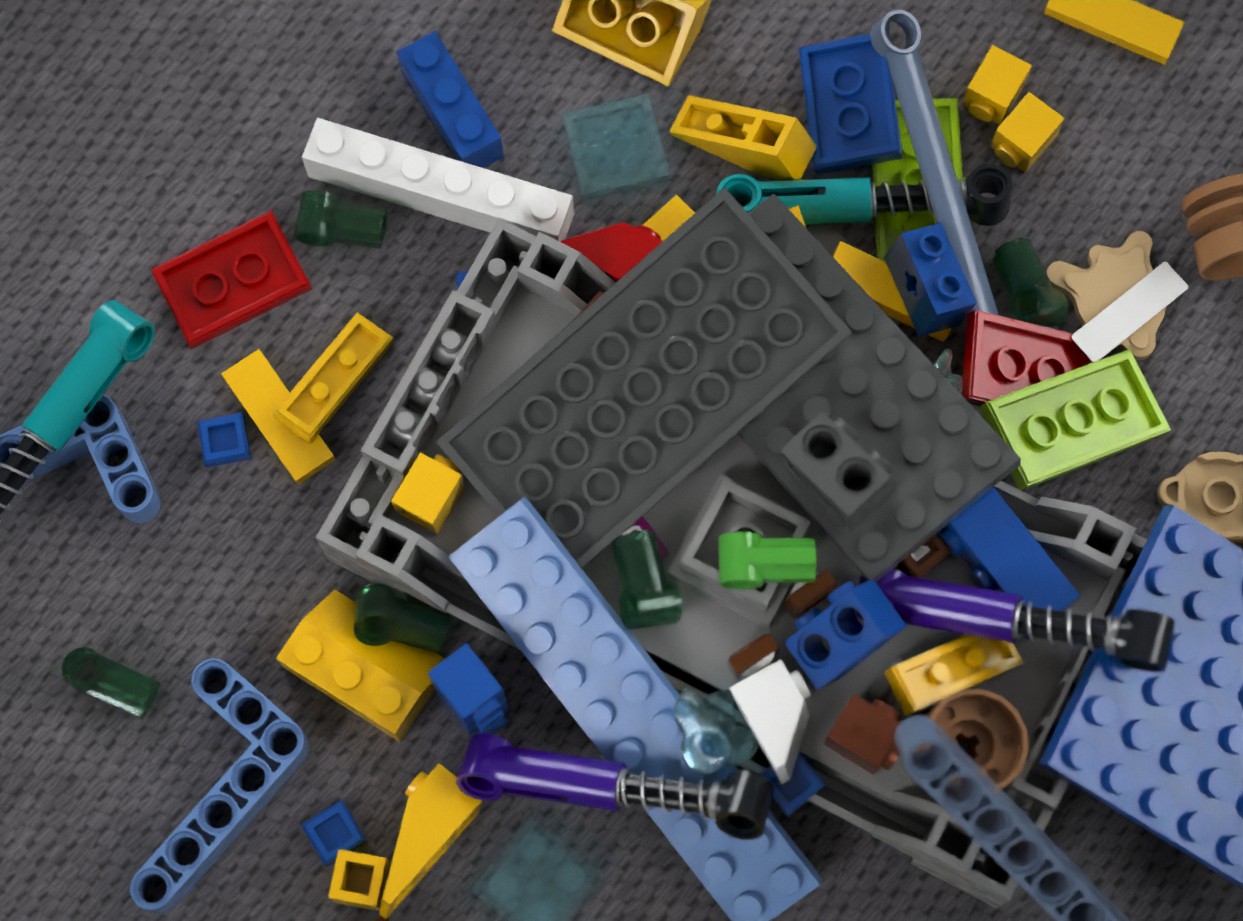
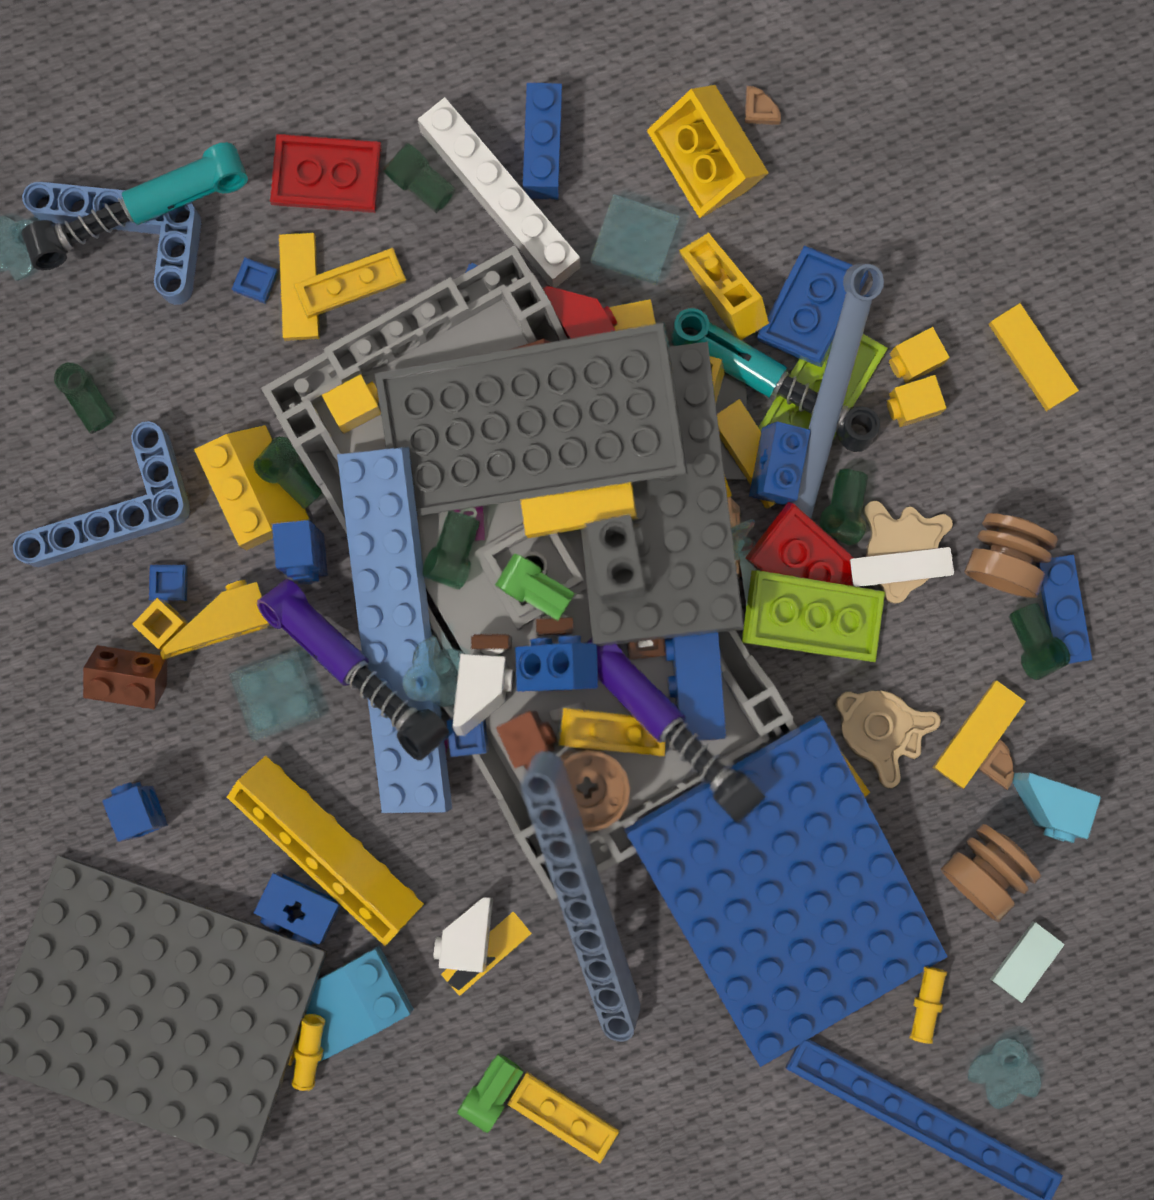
camera: 30 degrees right, 10 degrees up
none -> yellow tile [521,483,637,538]

